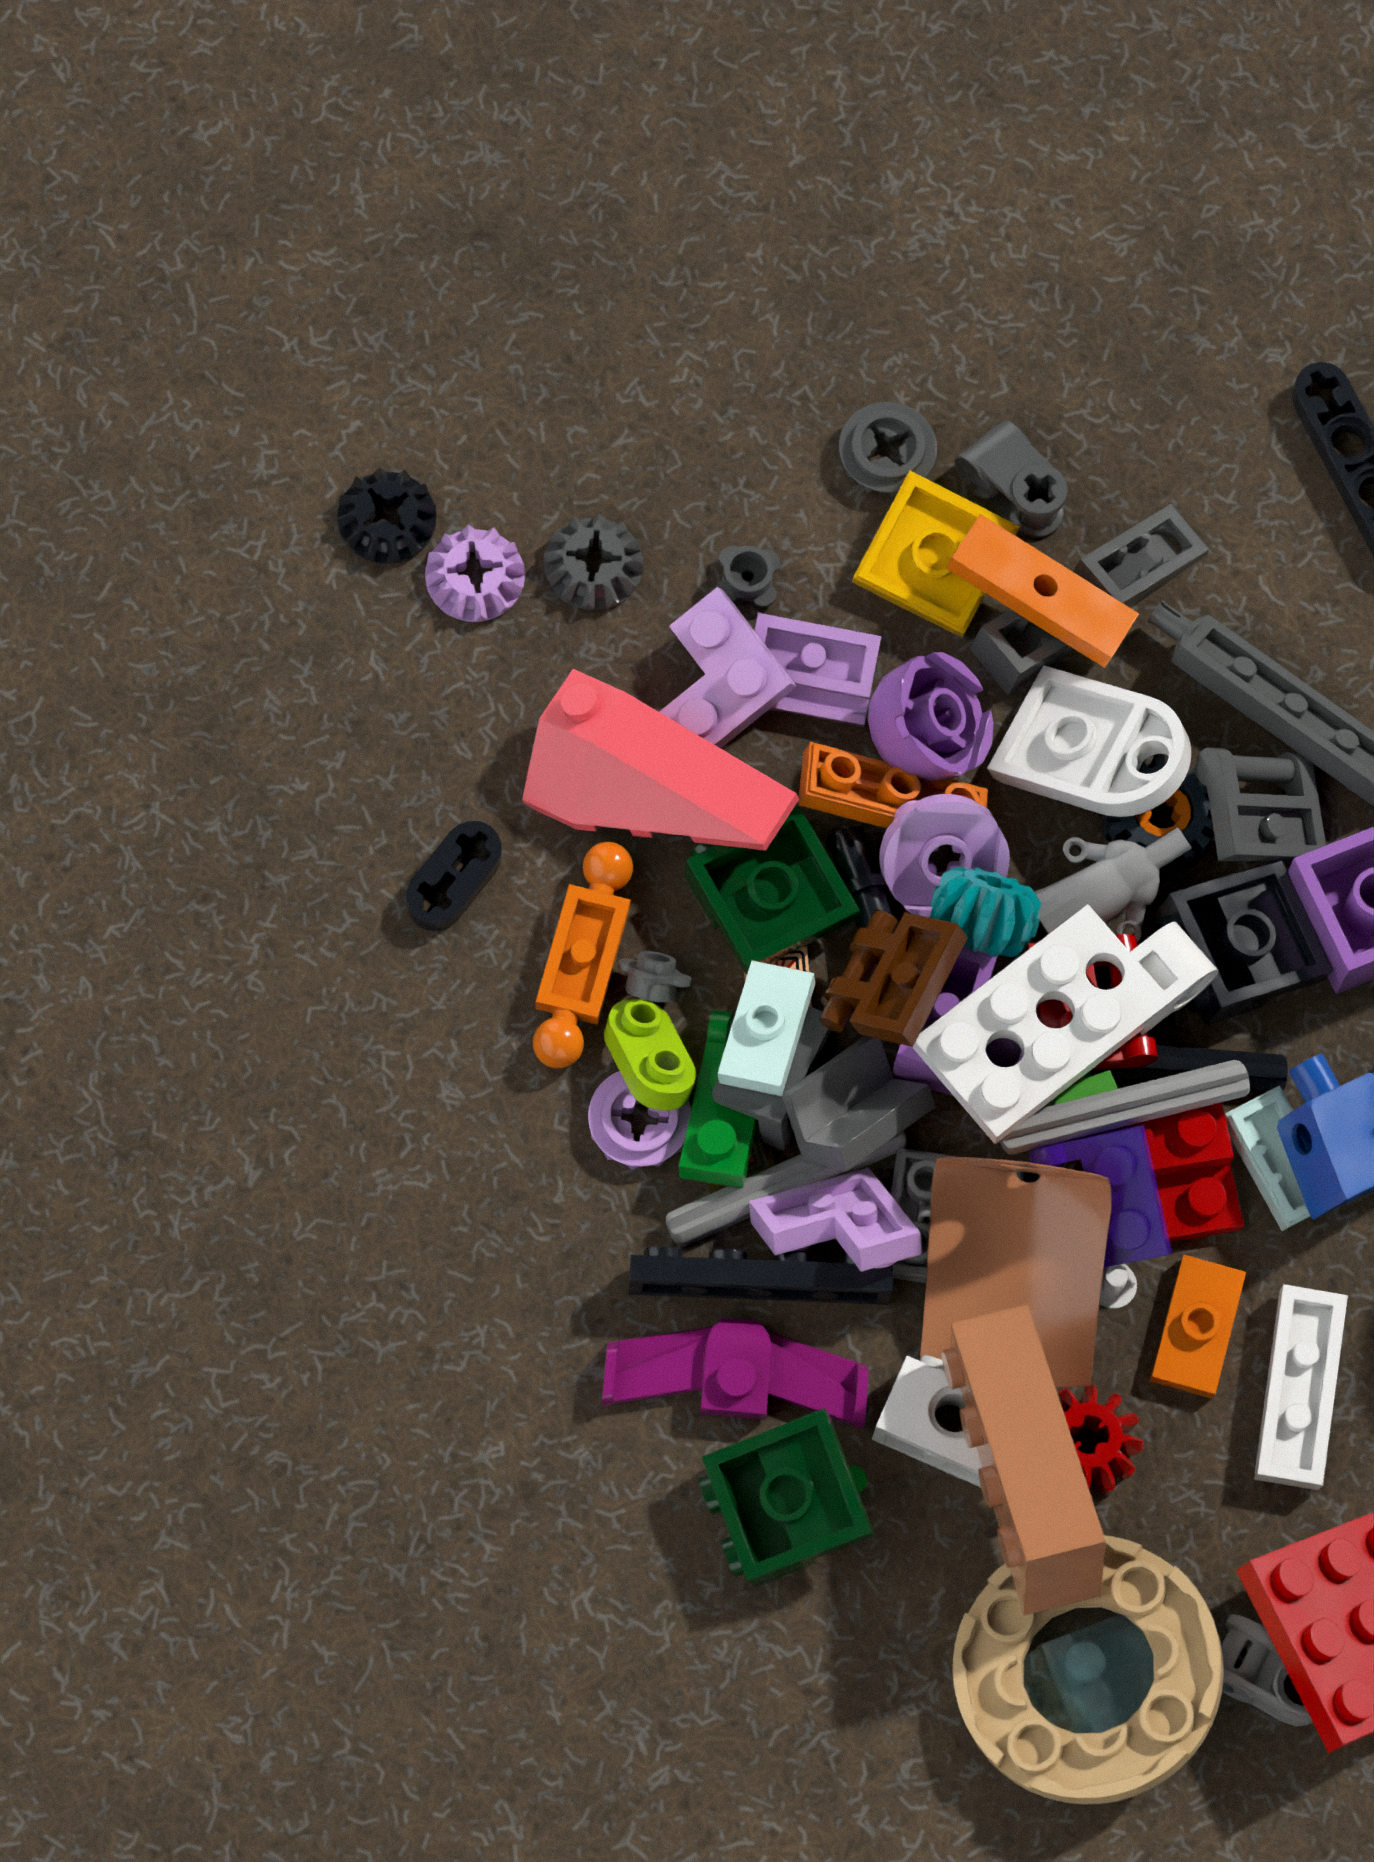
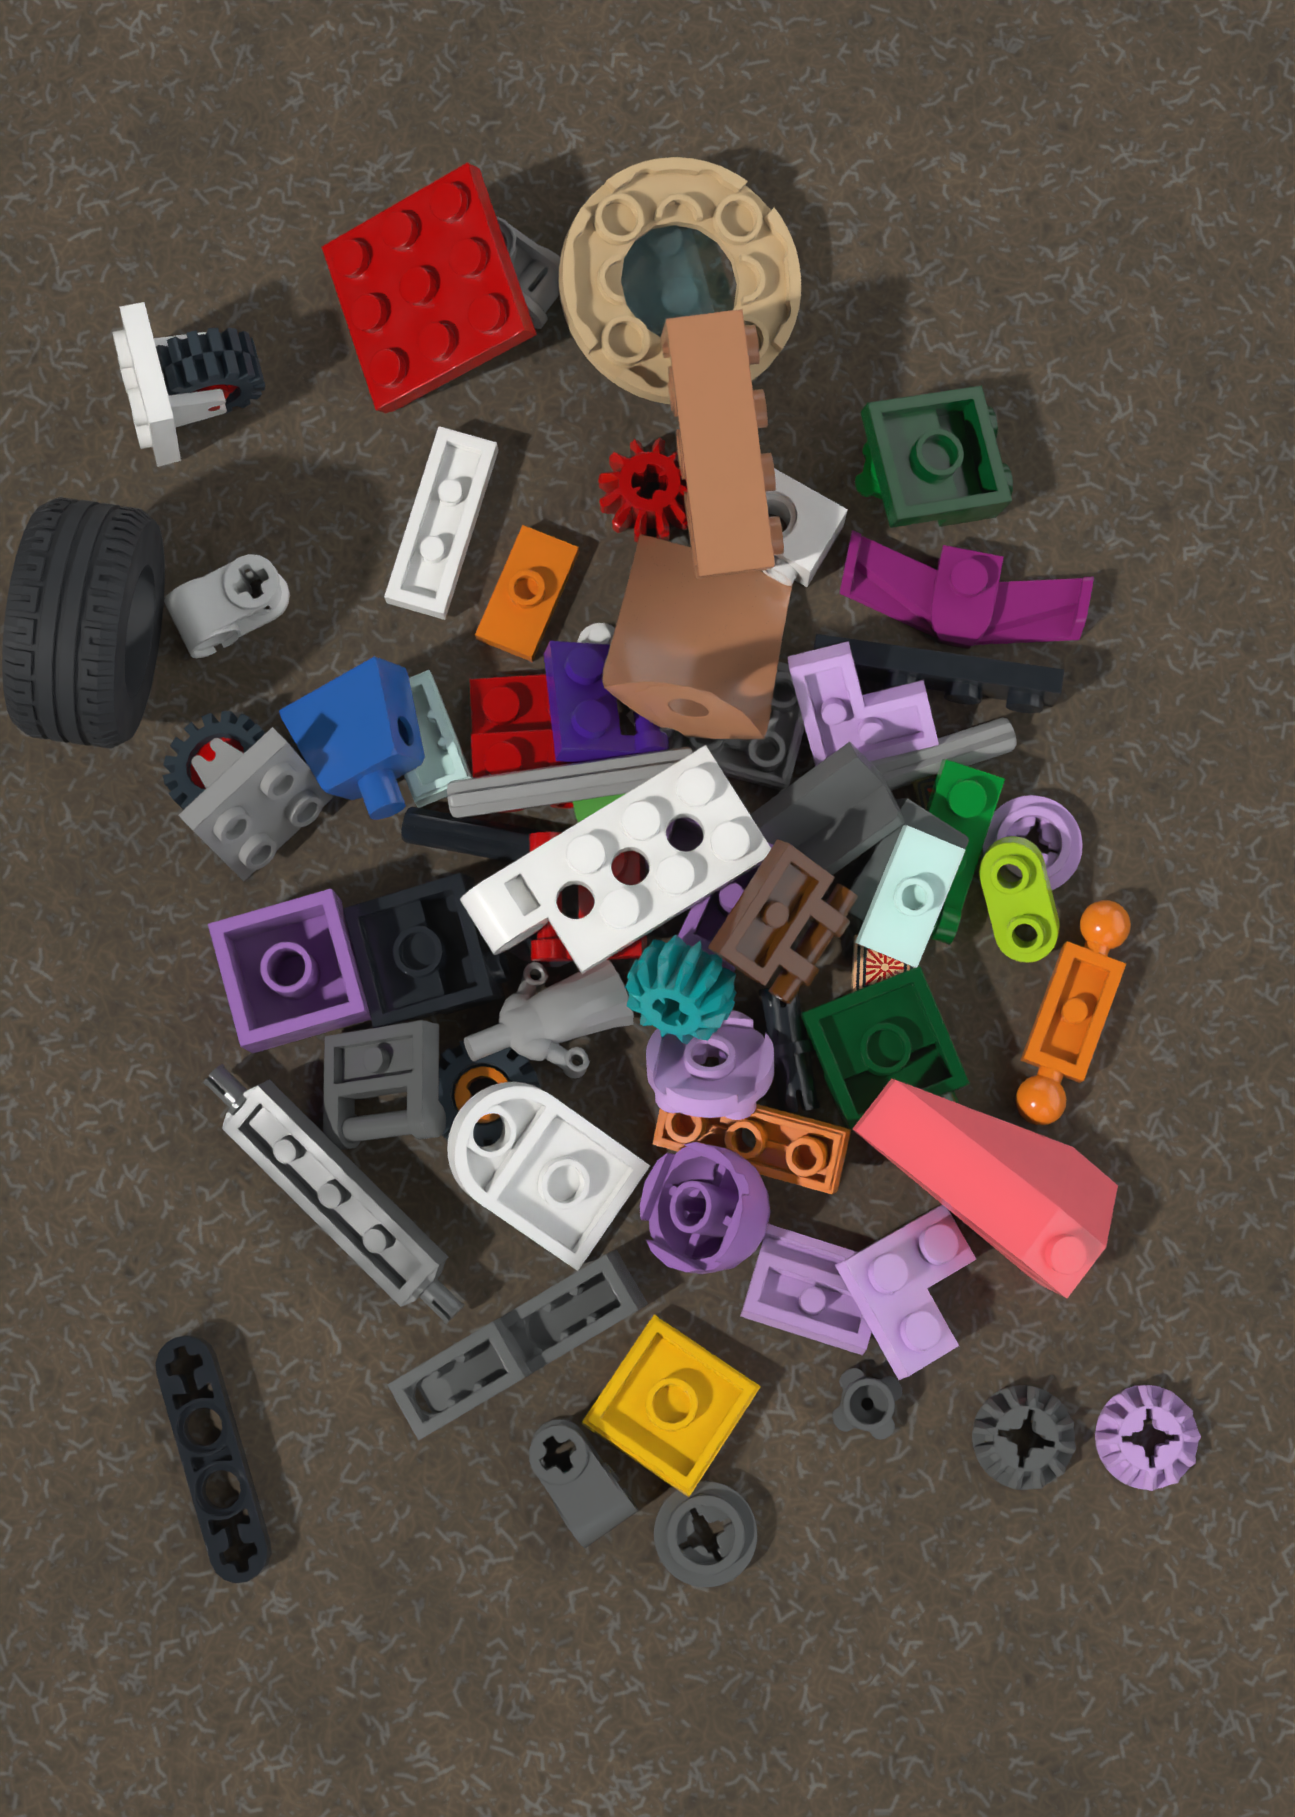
camera: 165 degrees left, 10 degrees up
black gear [337,467,437,564] -> none
black beam [406,821,502,931] -> none
dark grey plate [617,951,691,1002] -> none
orange tile [946,514,1139,668] -> none

